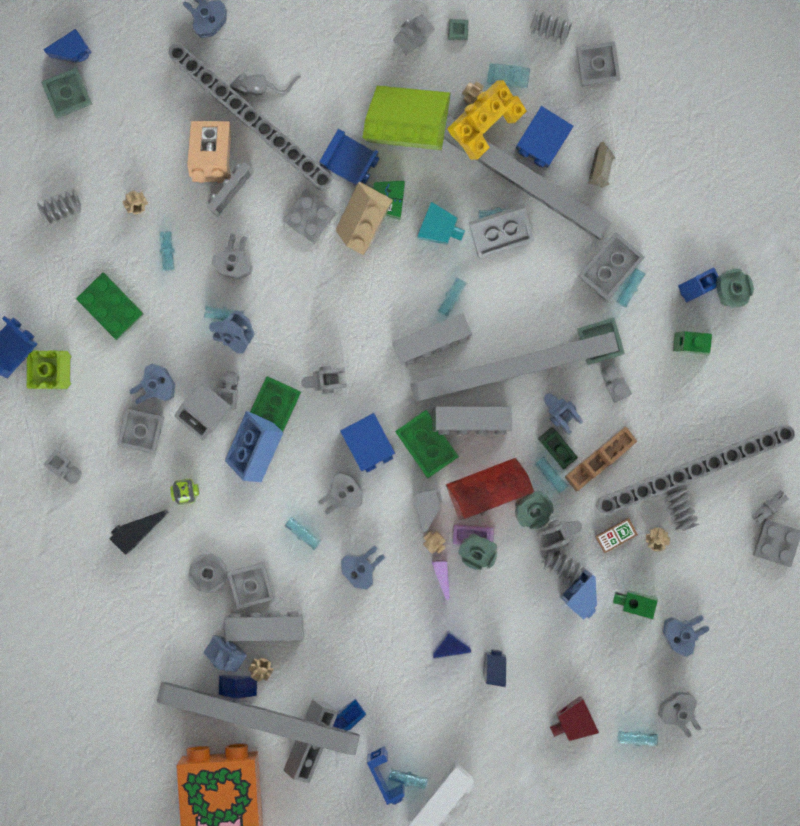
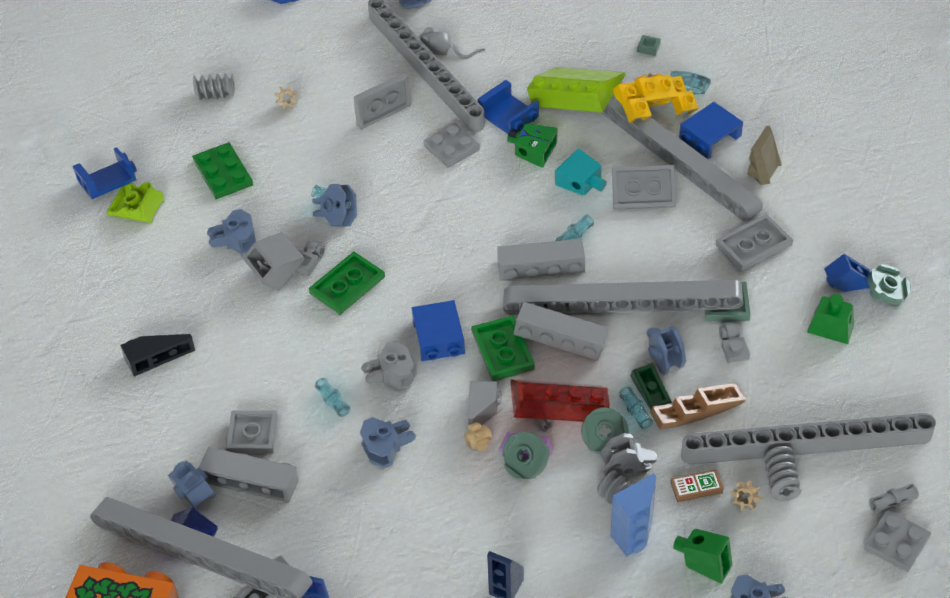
camera: 20 degrees right, 40 degrees down
sand green plate [41,67,92,119] -> none
light grey plate [43,449,82,484] -> none
light grey plate [117,408,164,454] -> none
clear light blue pin [159,231,175,271] -> none
head [170,478,200,505] -> none
light nougat brick [187,121,231,183] -> none
light grey plate [189,554,228,593] -> none
light grey hinge [211,233,253,279] -> none
medium blue slope [225,411,283,482] -> none
tan gear [248,657,274,682] -> none
light grey hinge [301,366,347,394] -> none
tan slope [335,182,393,255] -> none
light grey hinge [393,14,435,55] -> none
lavender slope [432,560,450,600] -> none
clear blue slope [432,630,472,659] -> none
light grey piece [530,9,573,45] -> none
light grey plate [576,41,621,87] -> none
clear light blue pin [616,268,646,307] -> none

